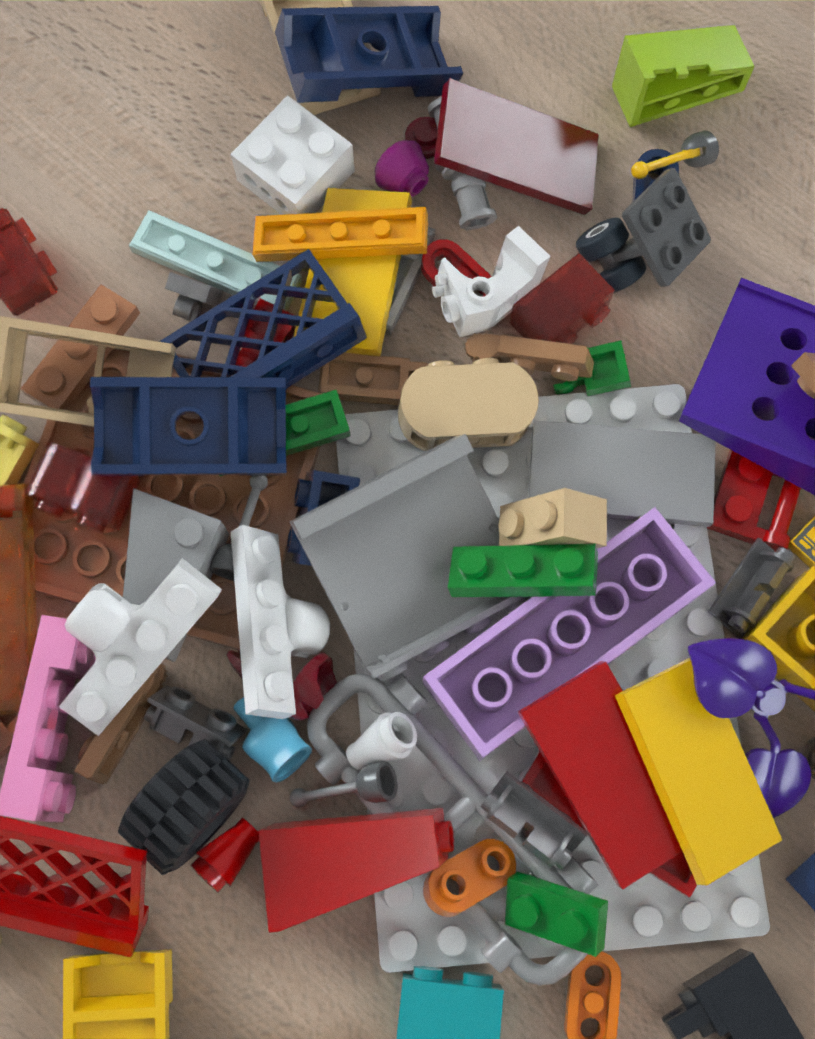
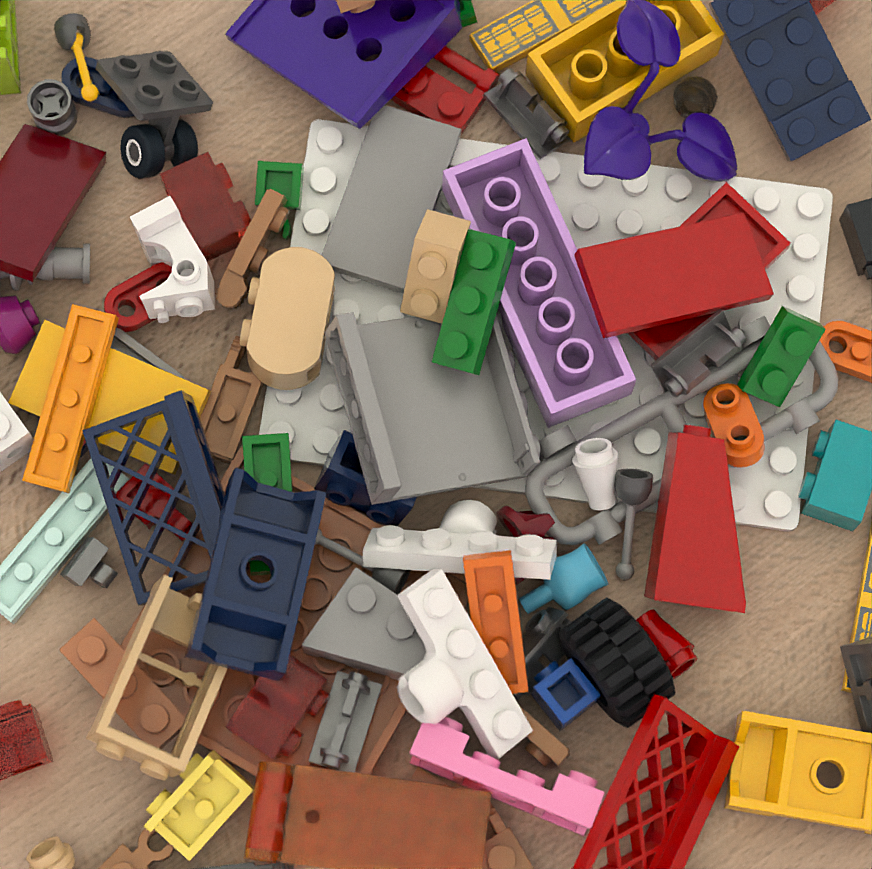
camera: 80 degrees left, 0 degrees up
yellow tile [615,658,783,886] -> none
none -> flat silver wheel [27,79,77,136]
none -> flat silver hinge [308,671,382,776]
none -> orange plate [463,550,529,694]
none -> blue brick [531,658,601,731]

